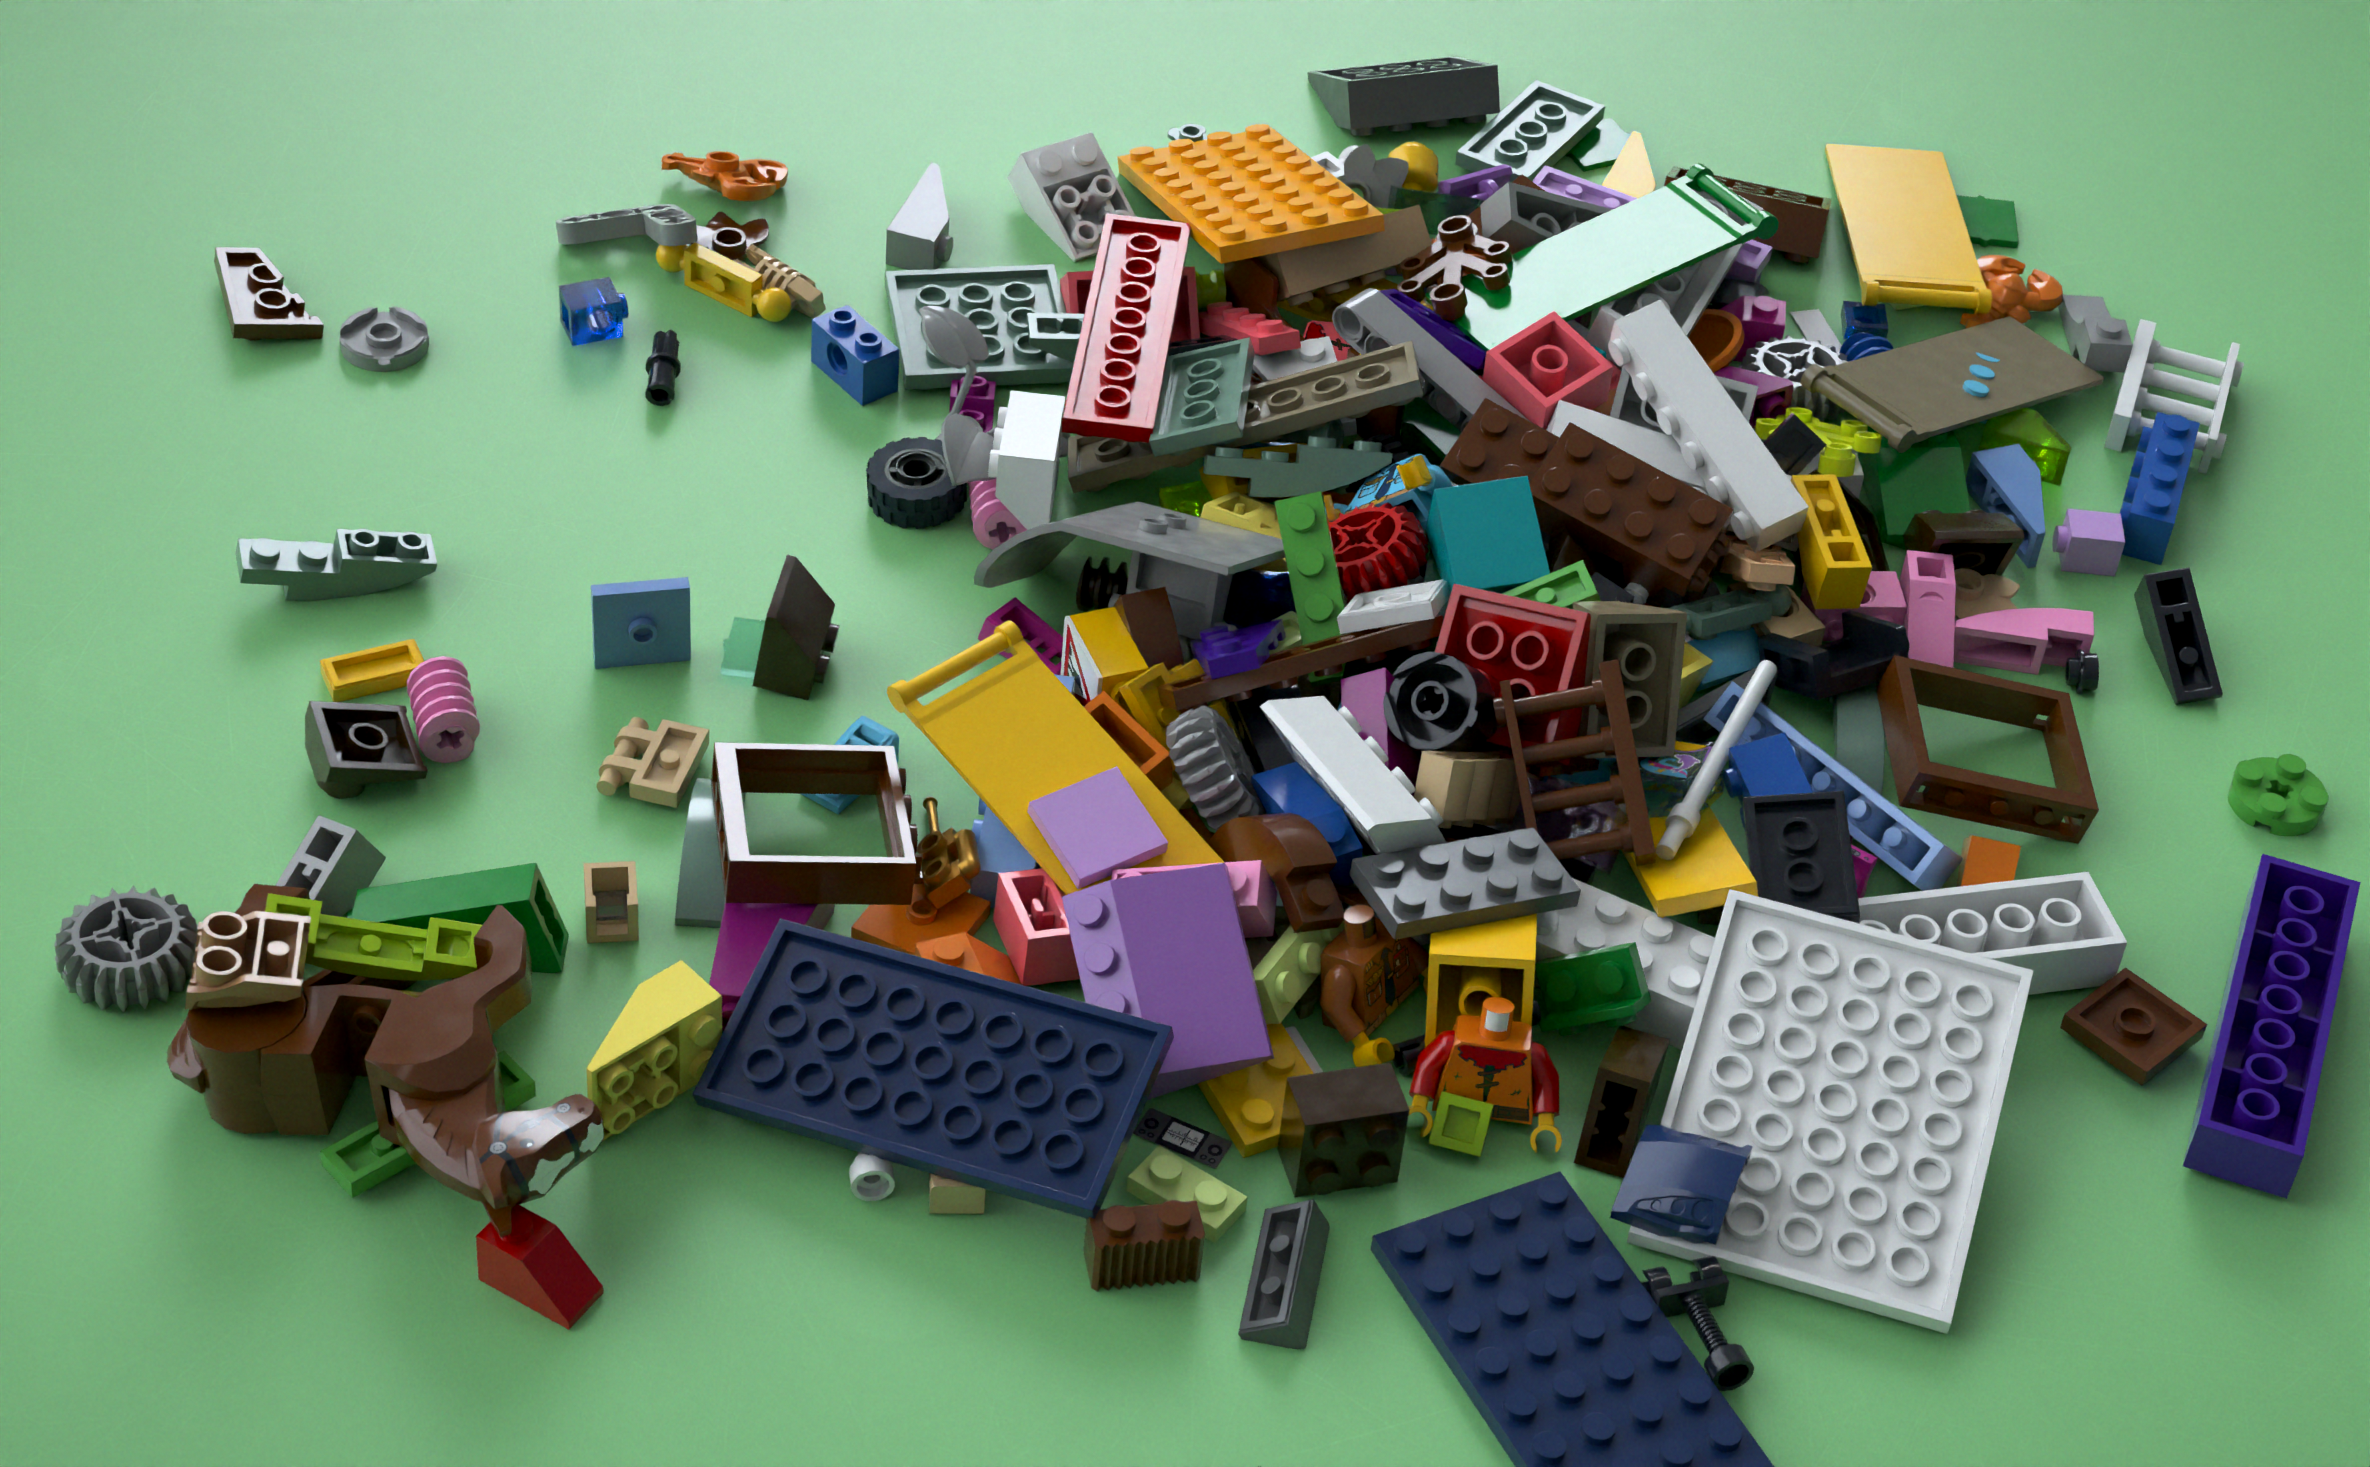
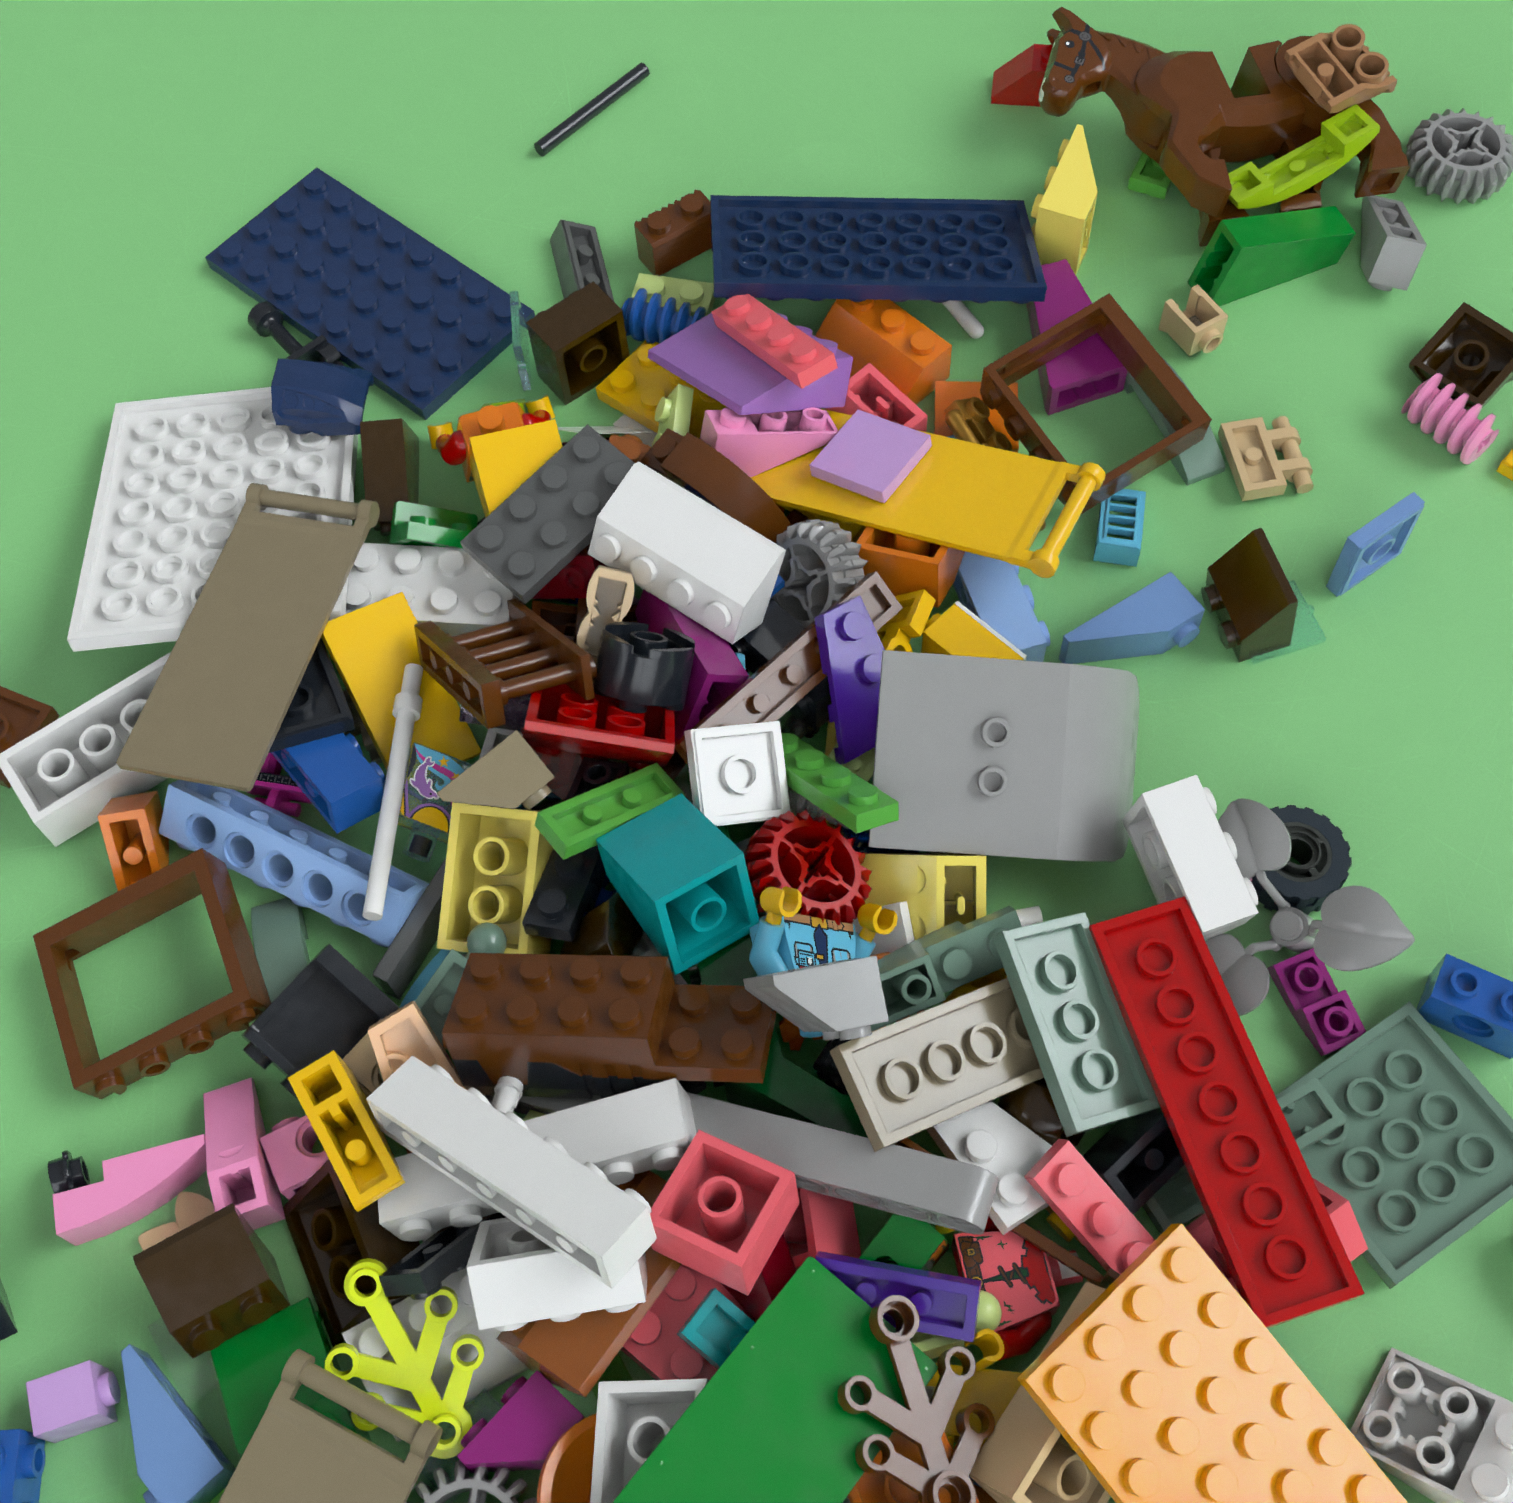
camera: 165 degrees right, 20 degrees up
none -> dark tan flag [116,483,380,792]
none -> clear light blue piece [510,291,531,391]
none -> white sticker [558,426,653,434]
none -> blue piece [621,288,706,344]
none -> coral plate [711,294,838,389]
none -> light grey slope [743,956,889,1041]
none -> medium blue slope [1059,572,1205,664]

